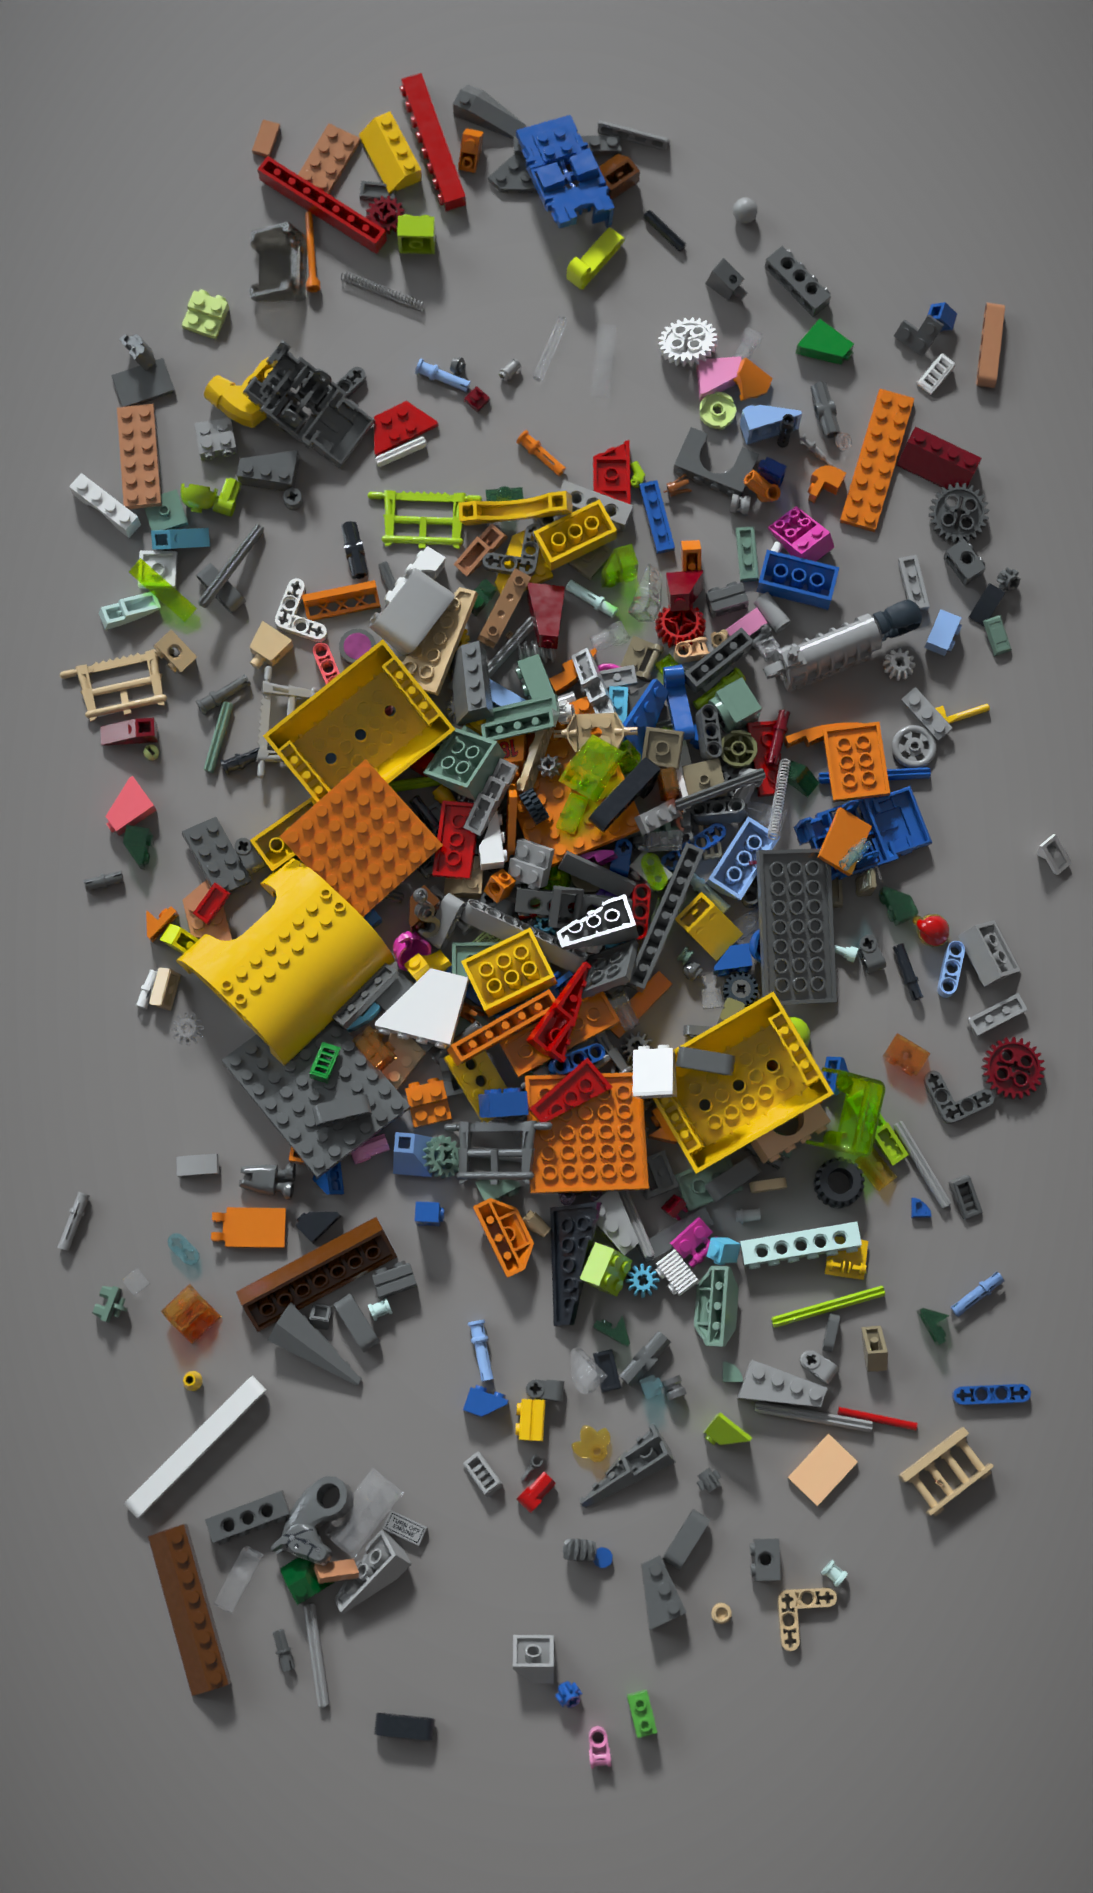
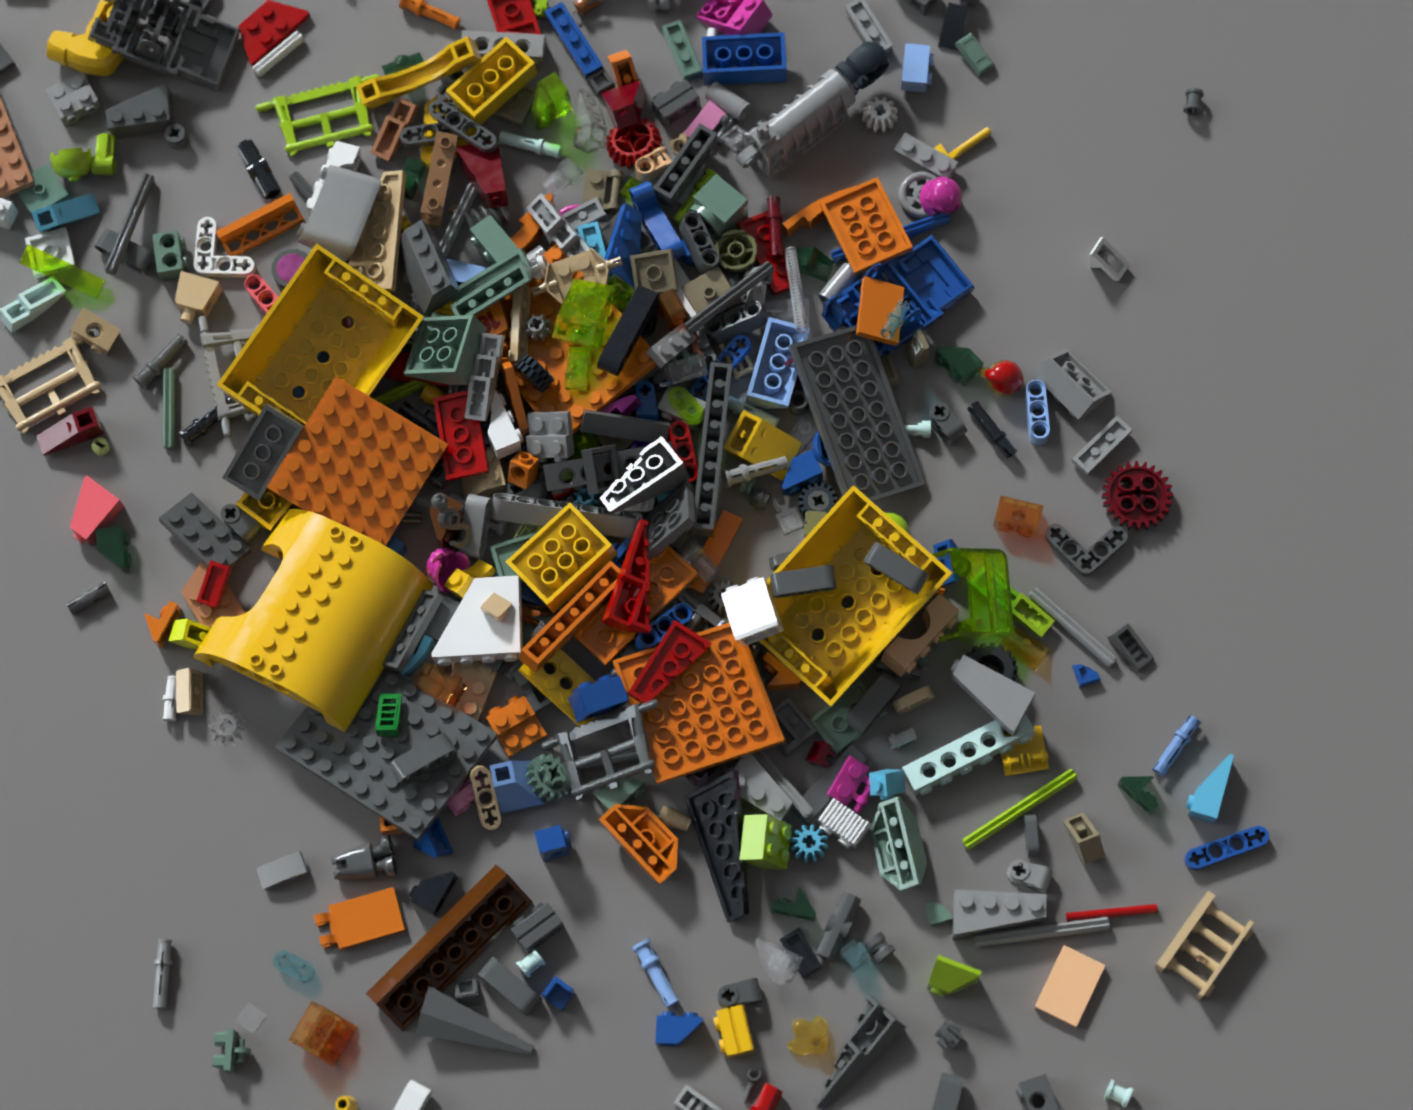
camera: 10 degrees left, 5 degrees down
none -> sand green brick [152,230,189,281]
none -> dark grey plate [222,403,305,501]
none -> dark grey beam [429,100,498,153]
none -> tan beam [469,765,501,830]
none -> tan slope [480,593,513,623]
none -> blue panel [542,976,576,1011]
none -> dark grey tile [587,68,615,96]
none -> light grey pin [721,456,788,488]
none -> light grey pin [818,263,860,304]
none -> dark grey beam [863,542,930,595]
none -> dark pink helmet [919,176,962,216]
none -> light grey slope [951,655,1035,735]
none -> medium azure slope [1186,754,1234,823]

